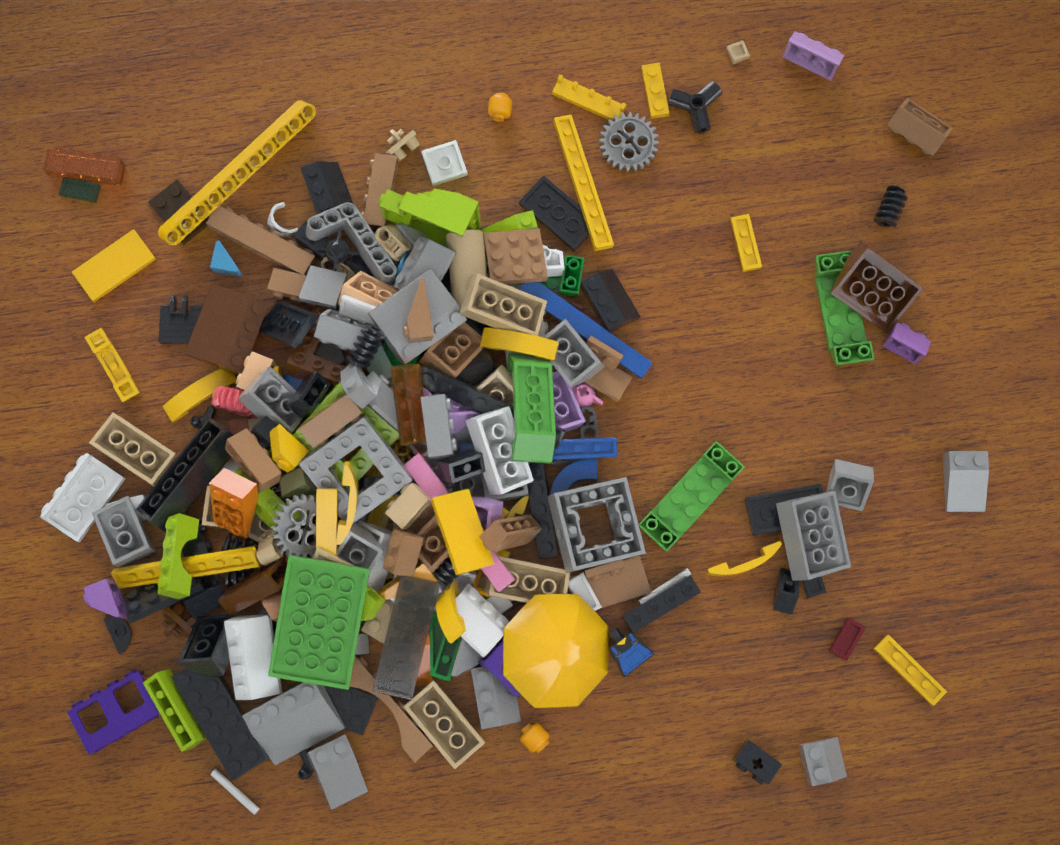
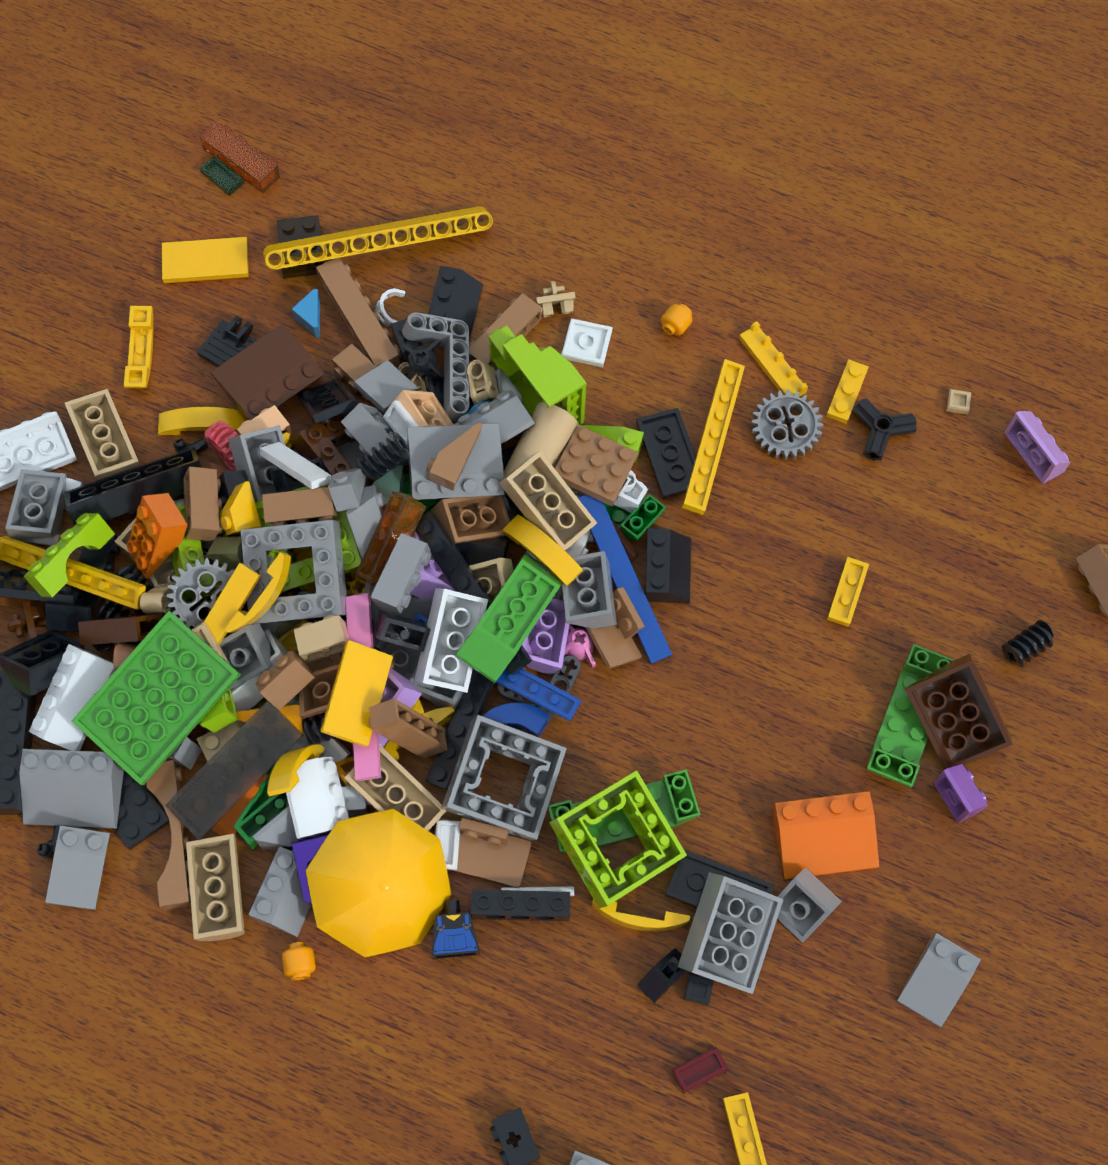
camera: 30 degrees right, 10 degrees down
none -> white tile [260,442,331,489]
none -> lime brick [549,770,687,908]
none -> orange slope [771,791,879,880]

